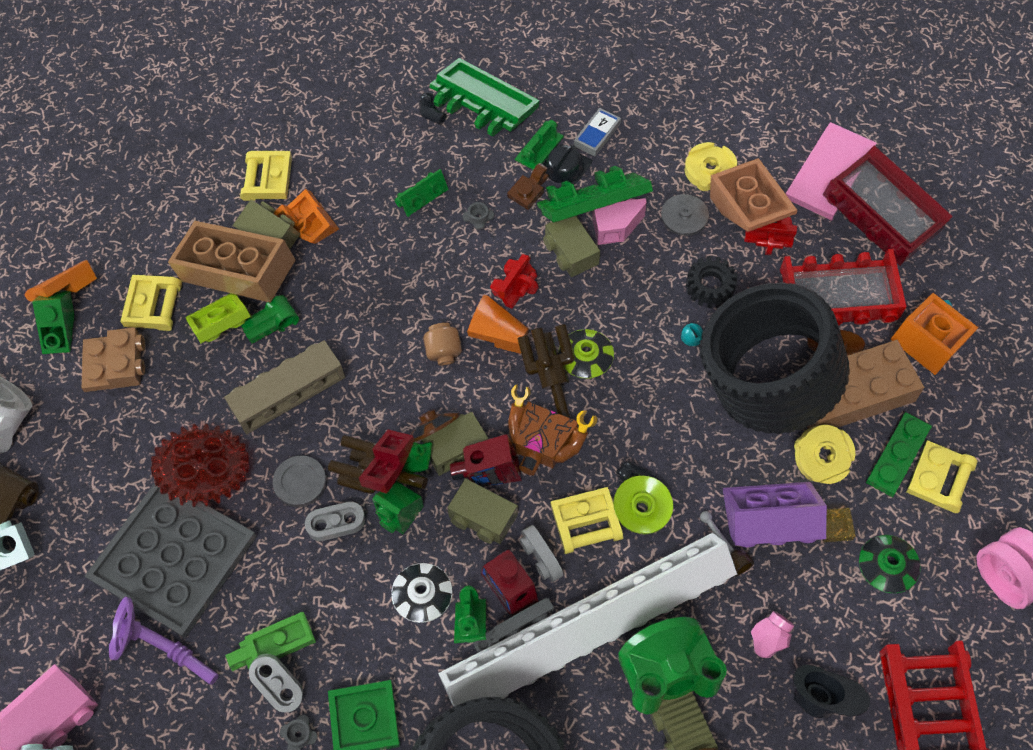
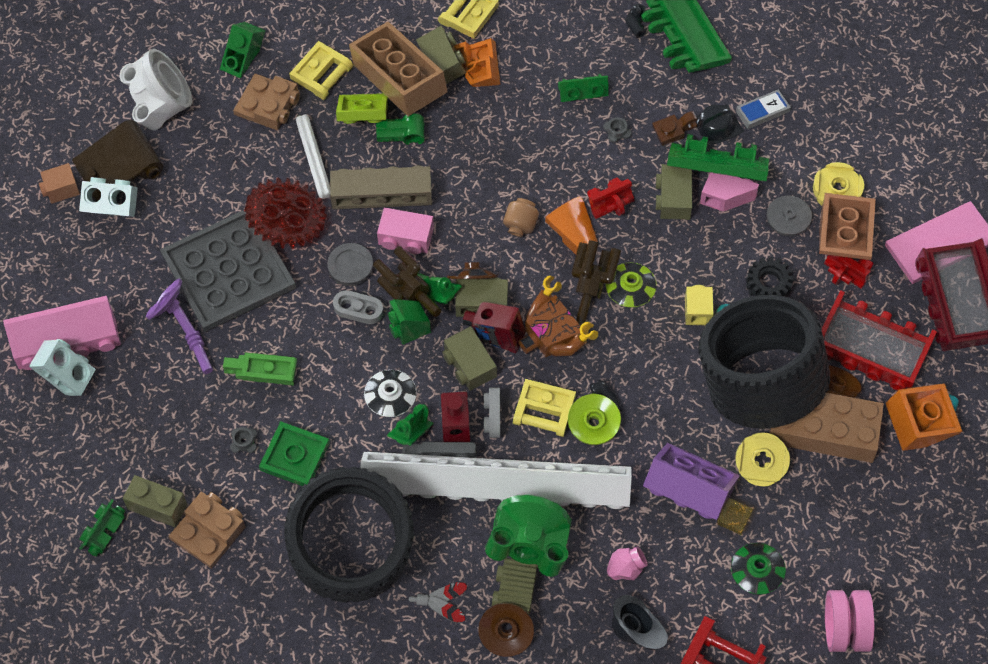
camera: 30 degrees right, 0 degrees up
orange slope [25,260,97,302] -> none
light grey plate [249,654,303,712] -> none
dark red slope [359,429,414,493] -> none
green hinge [515,120,564,170] -> none
hinge [700,511,754,576] -> none
green plate [866,412,932,498] -> none
light yellow plate [906,440,978,513] -> none
none -> white axle [296,114,330,199]
none -> bright pink brick [377,208,434,254]
none -> light yellow brick [685,285,713,325]

